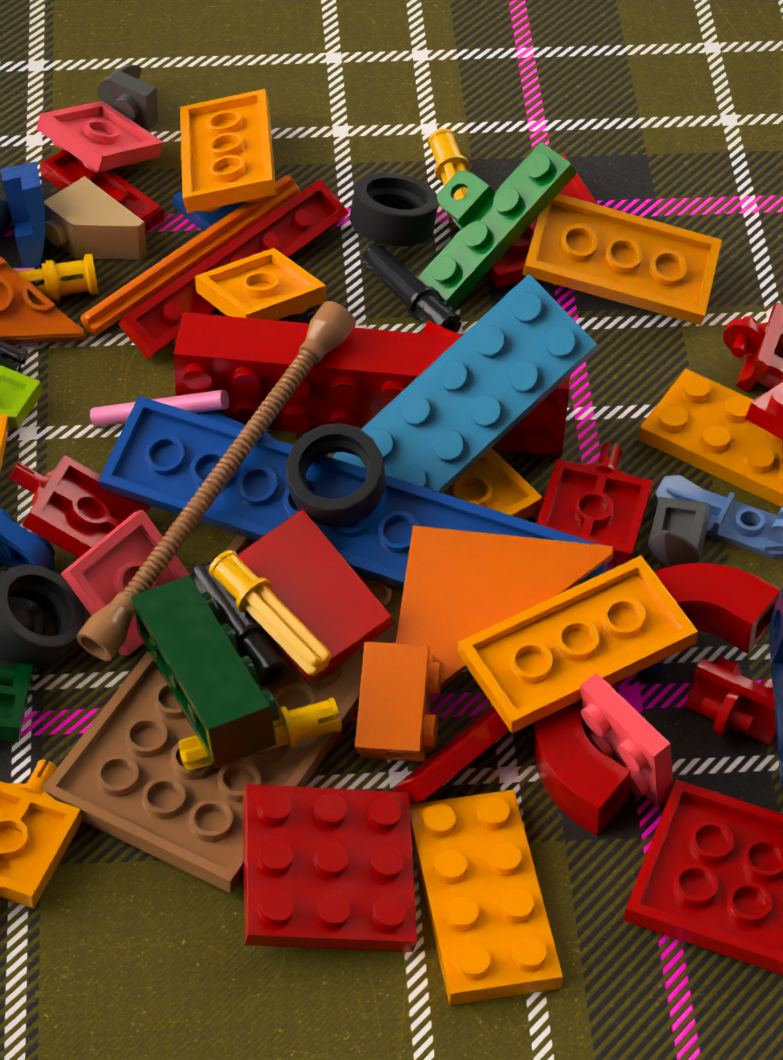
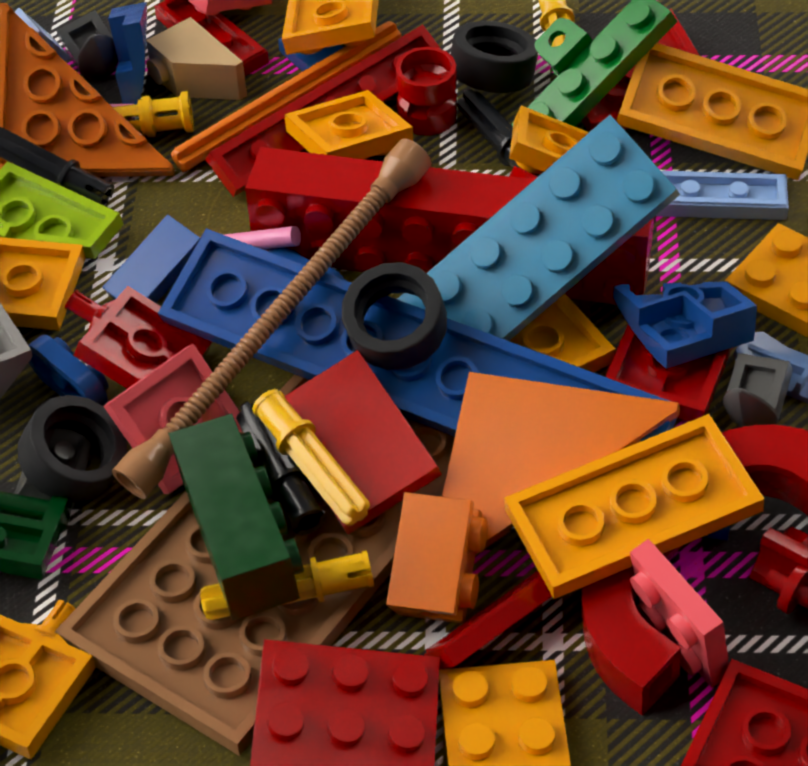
camera: 10 degrees right, 0 degrees up
none -> tile [102,214,200,303]
none -> red wheel [396,47,457,136]
none -> light orange plate [509,105,589,174]
none -> blue slope [613,282,757,369]
none -> light blue tile [656,171,789,220]

